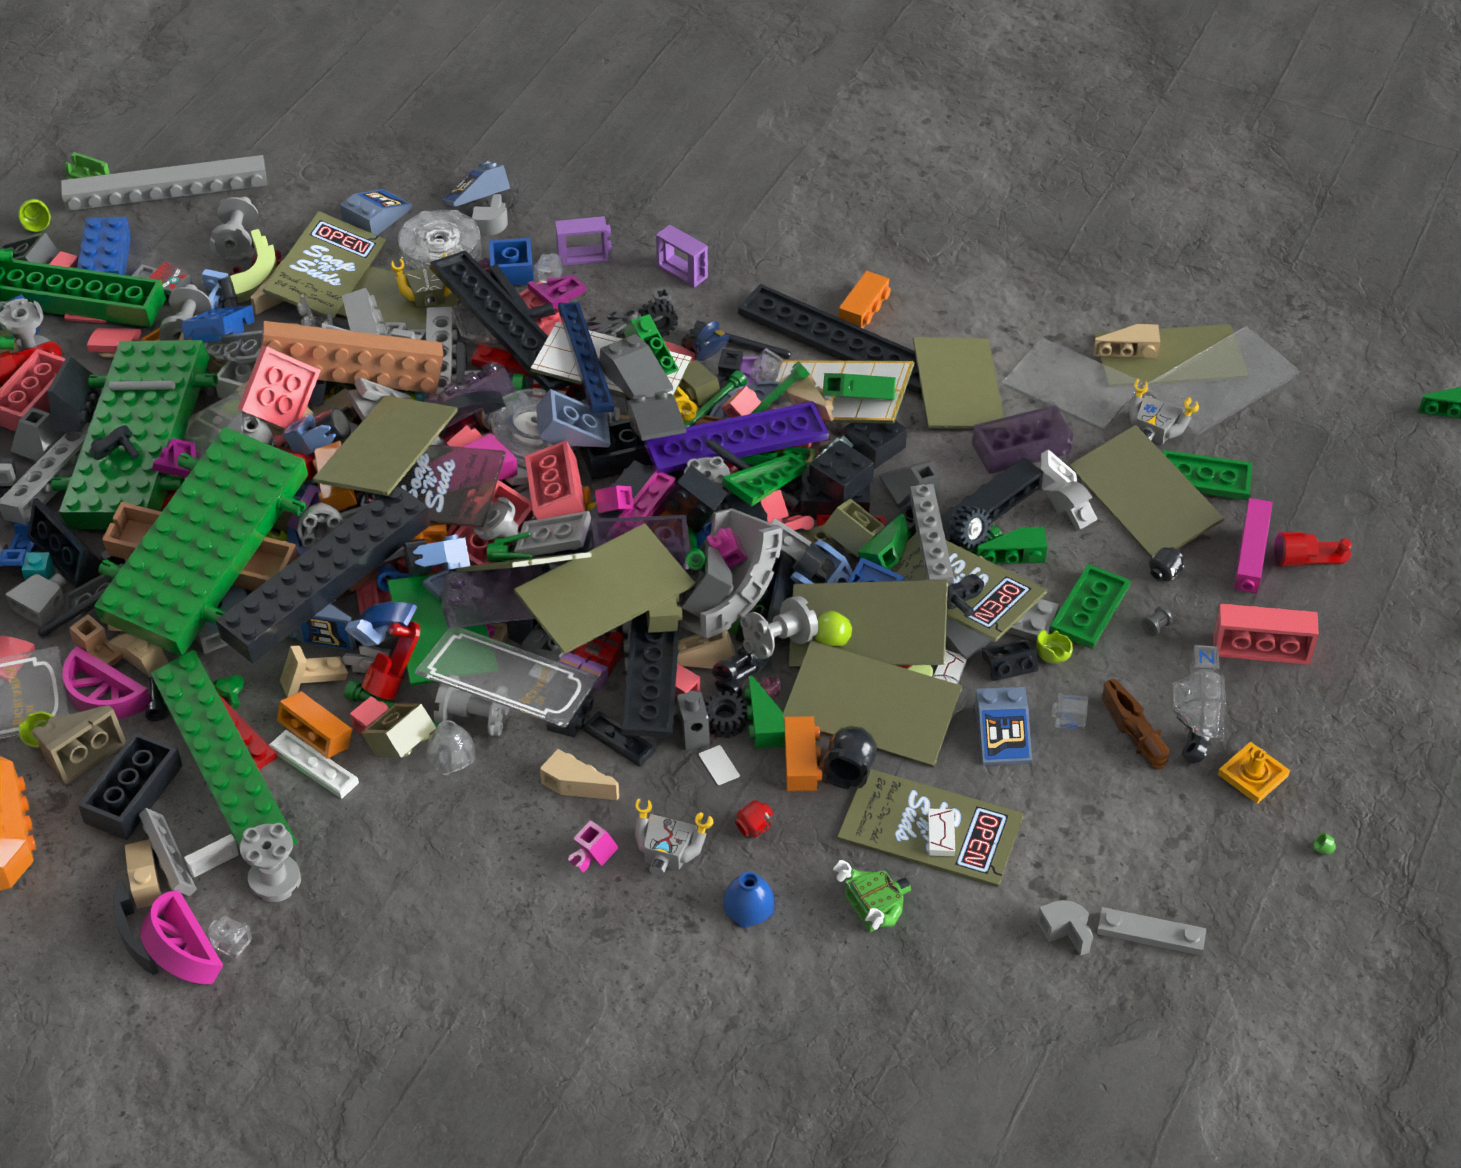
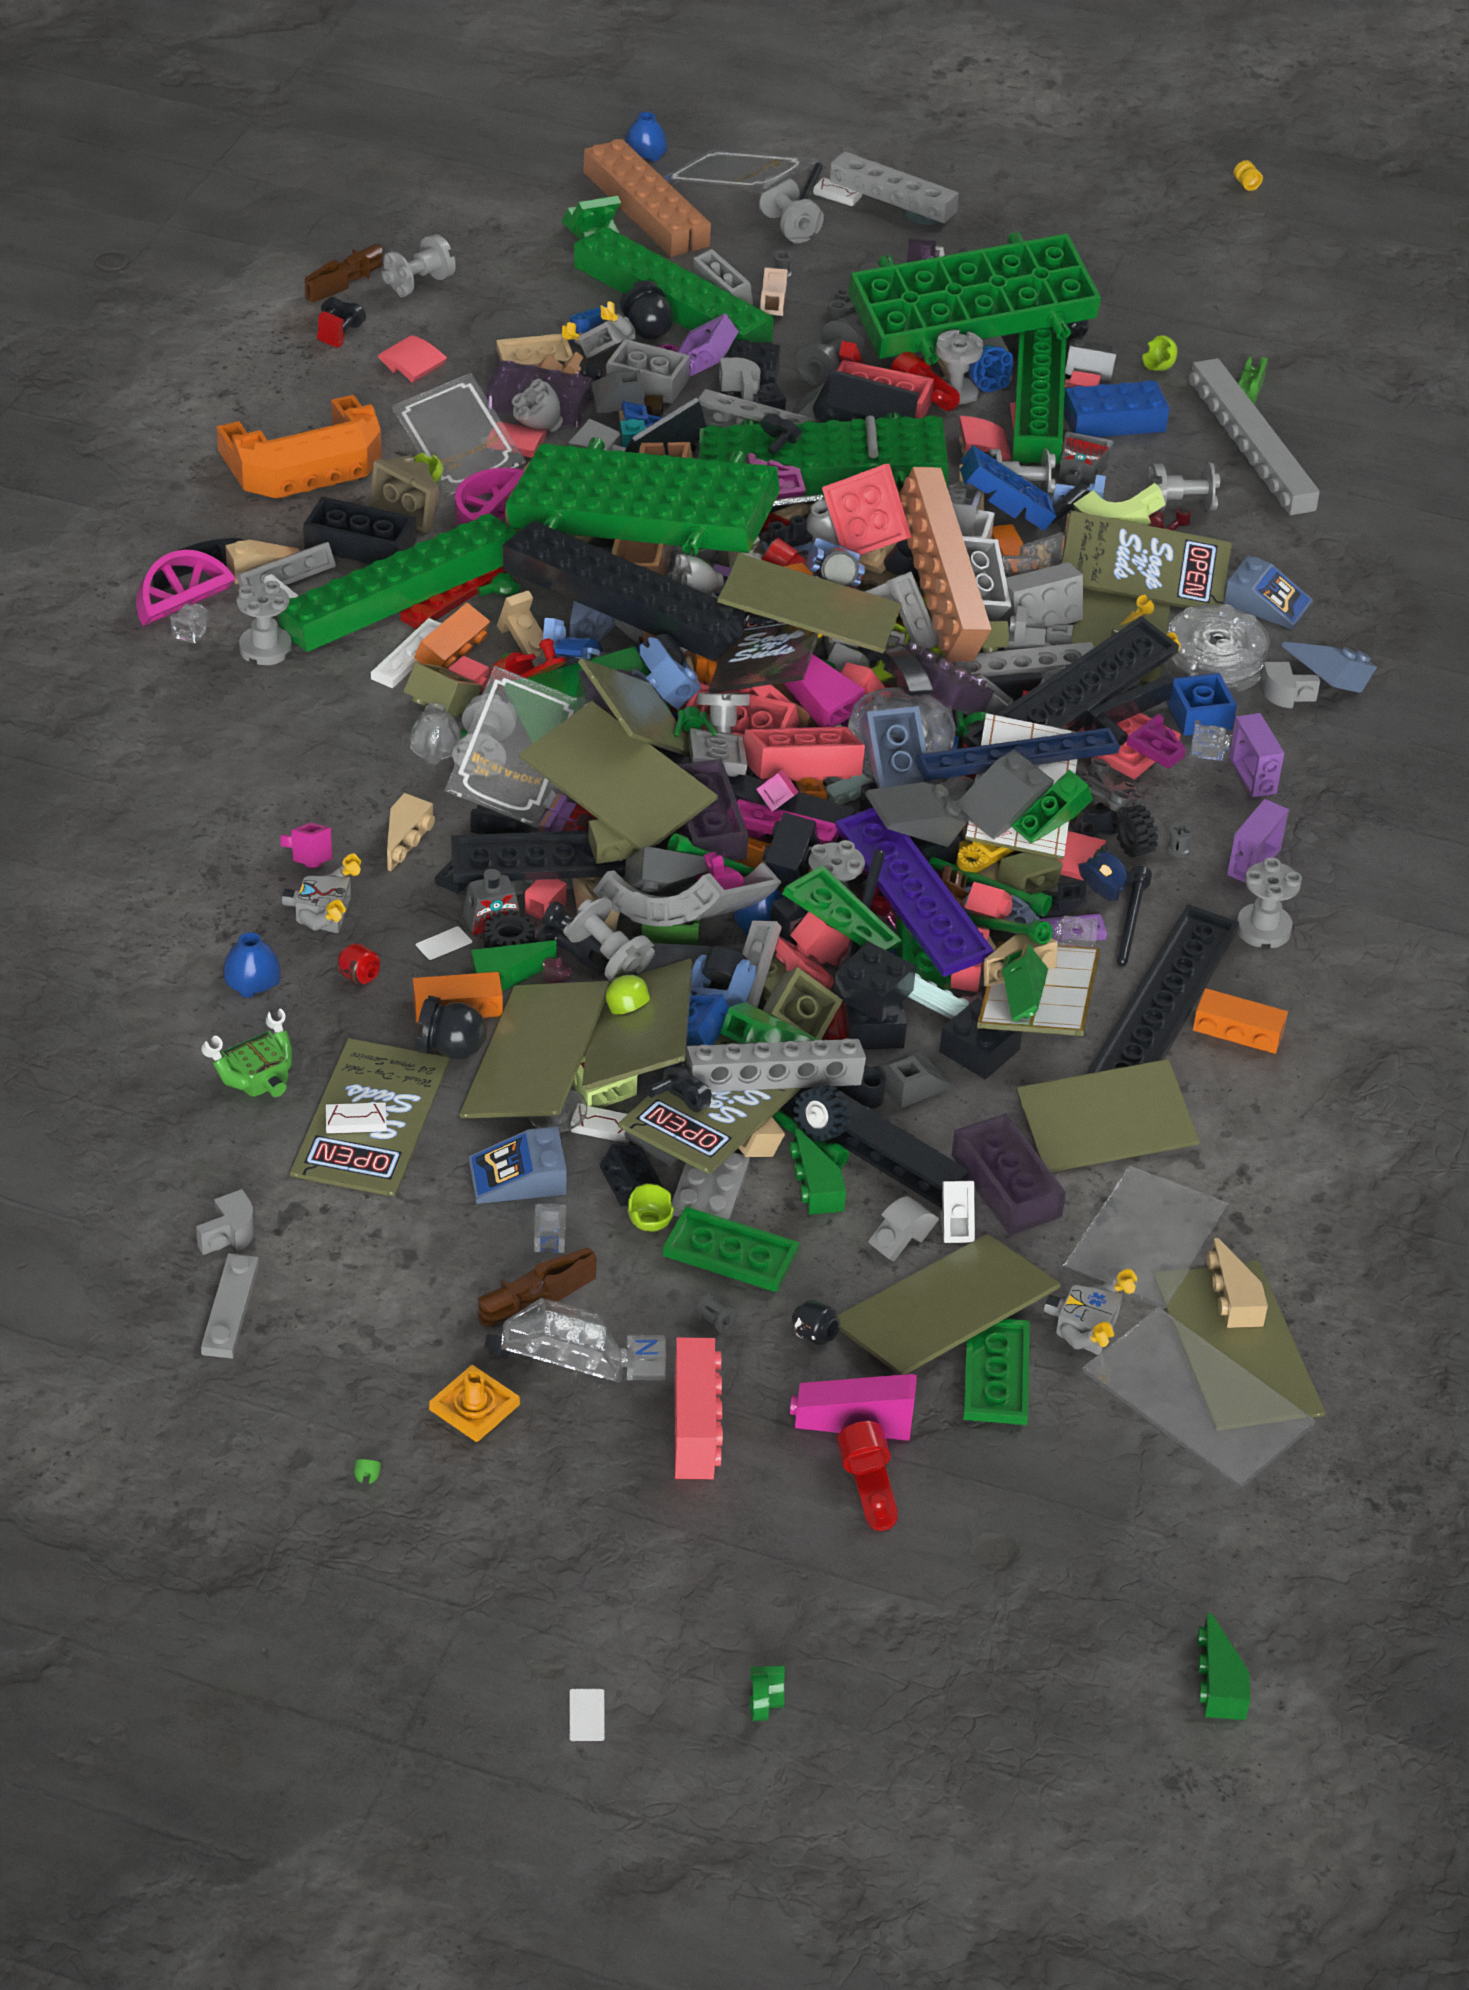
camera: 80 degrees right, 5 degrees down
none -> light grey piece [1237,857,1302,948]

